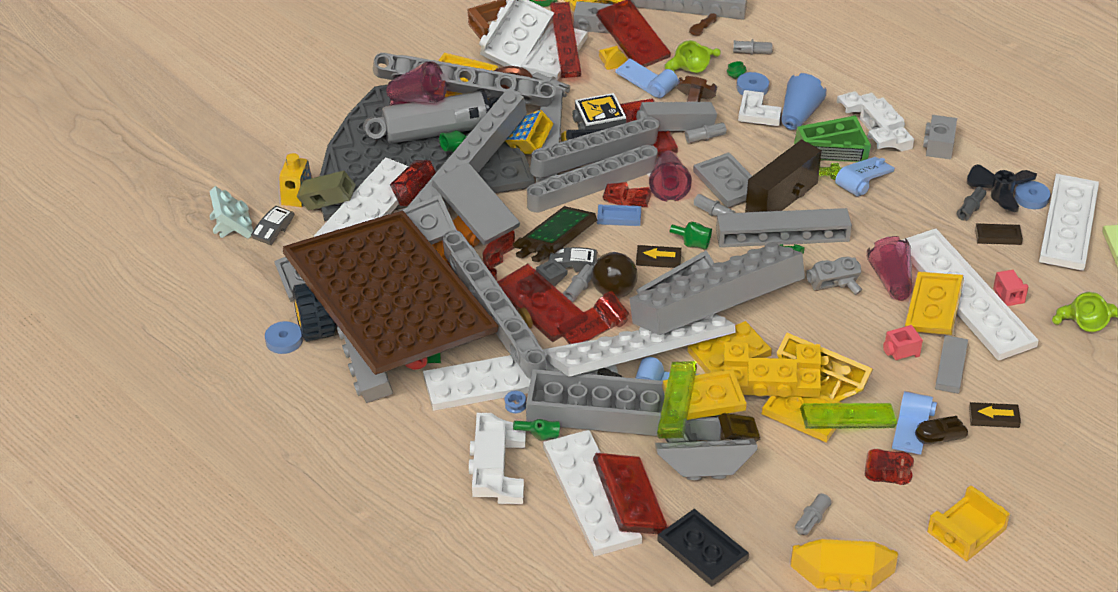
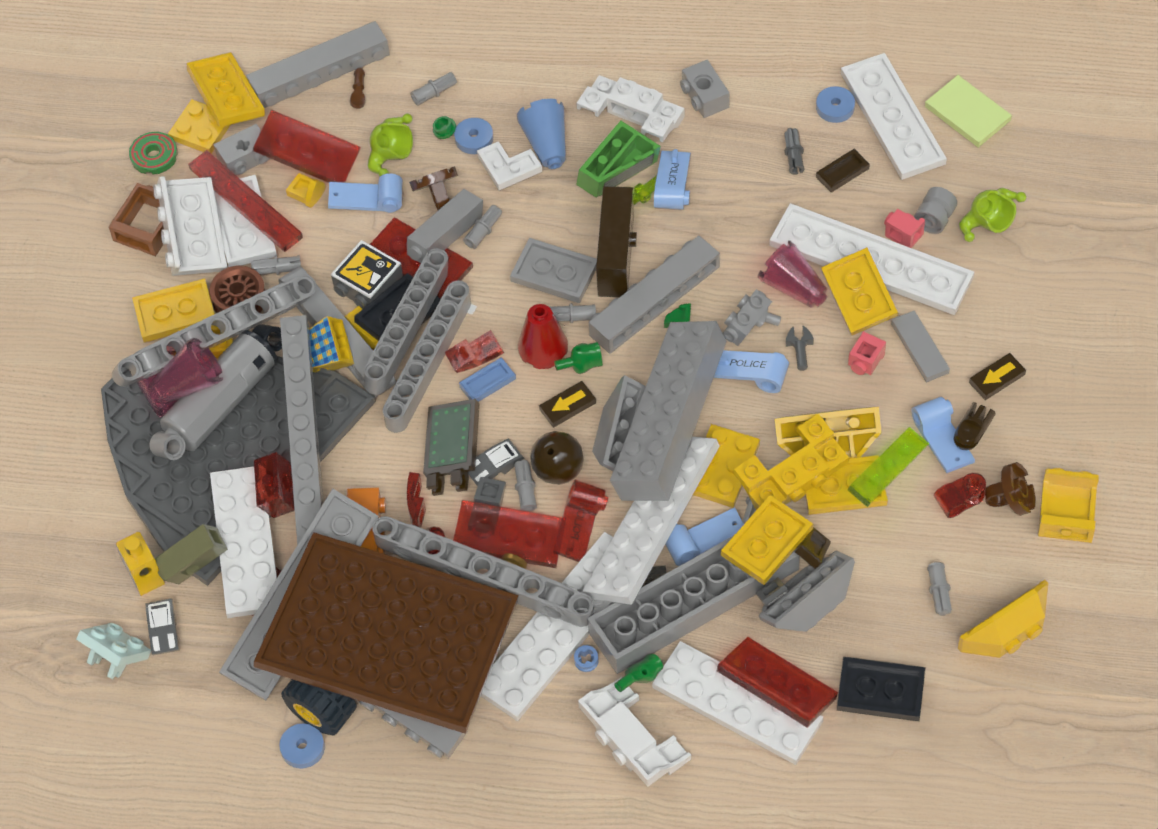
camera: 35 degrees left, 15 degrees up
light grey tile [432,162,520,245] -> none
green piece [439,130,467,152] -> none
clear pink cone [649,150,692,202] -> none
clear neon green tile [657,361,697,439] -> none
black piece [967,164,1037,212] -> none
none -> red cone [518,304,568,369]
none -> light blue door [714,350,789,393]
none -> dark grey bar [786,326,814,371]
none -> light grey wheel [914,187,958,234]
none -> reddish brown tile [985,462,1036,516]

